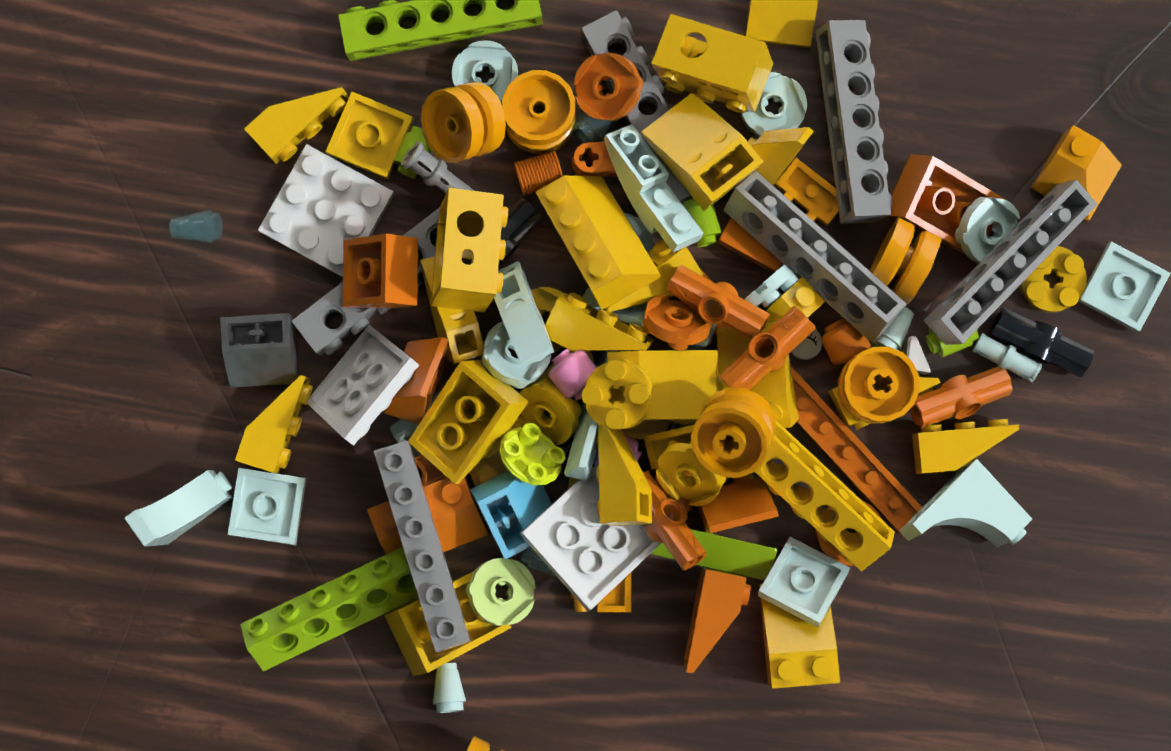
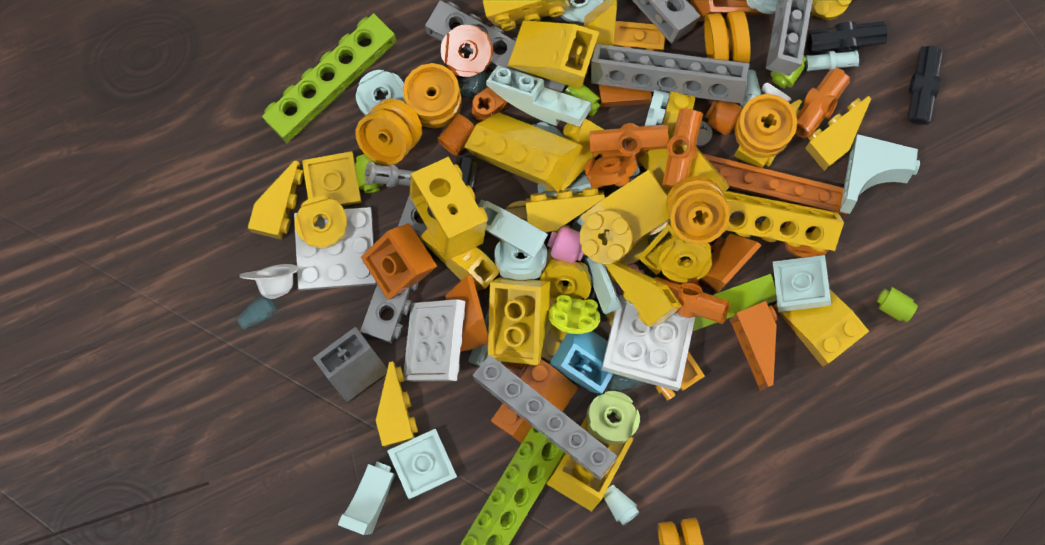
camera: 30 degrees left, 5 degrees down
none -> white piece [239,264,298,299]
none -> yellow plate [295,196,348,249]
none -> lime brick [876,287,918,322]
none -> black piece [907,46,943,125]

